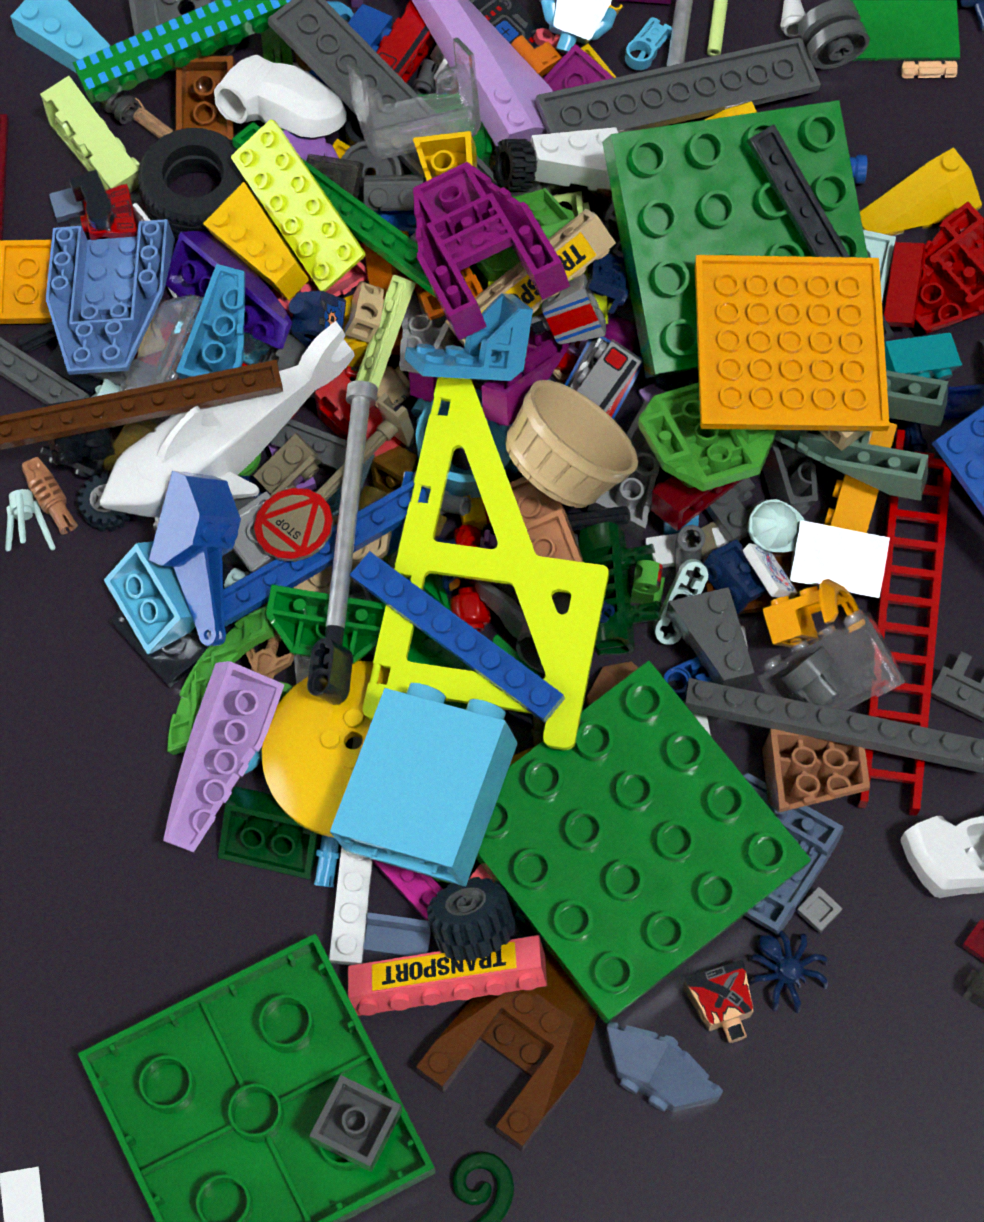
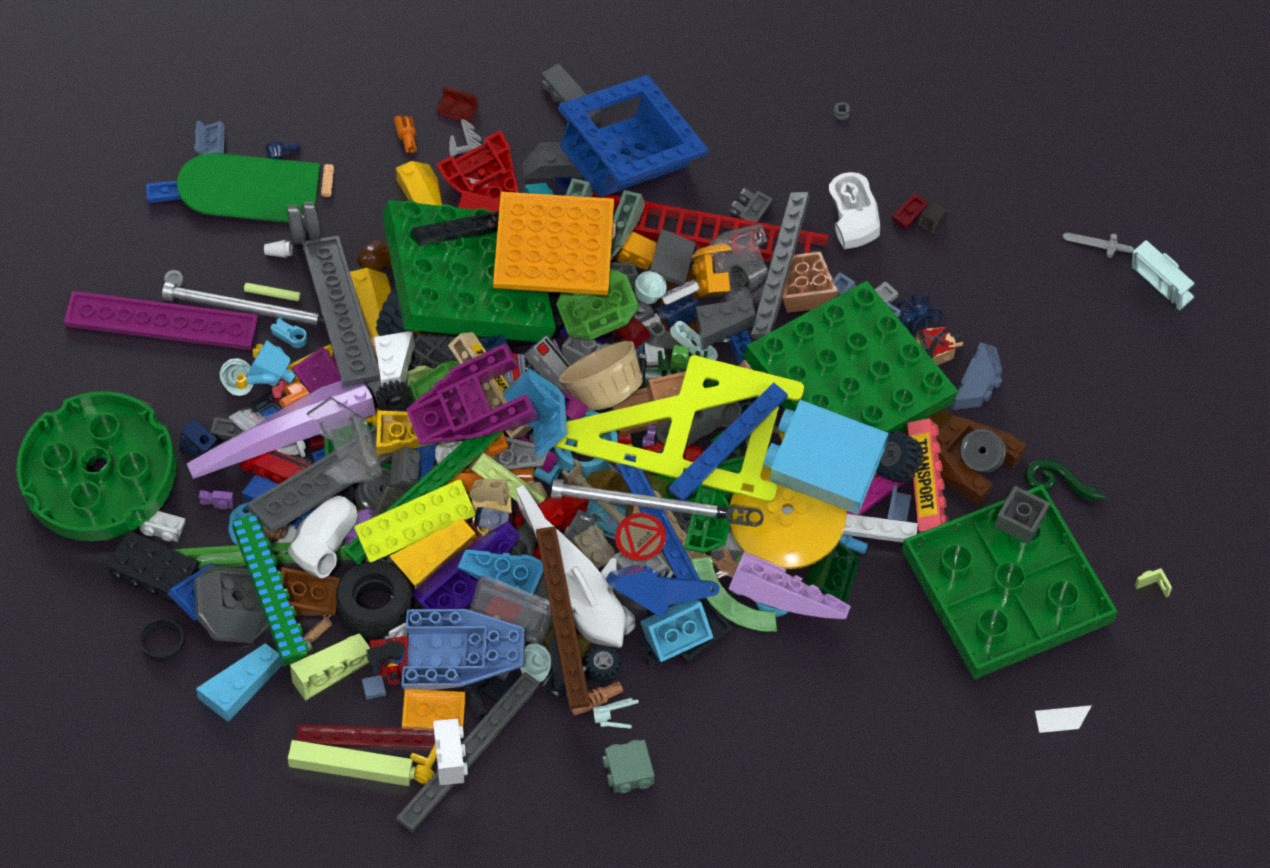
camera: 90 degrees left, 10 degrees down
none -> dark grey wheel [961,429,1006,473]

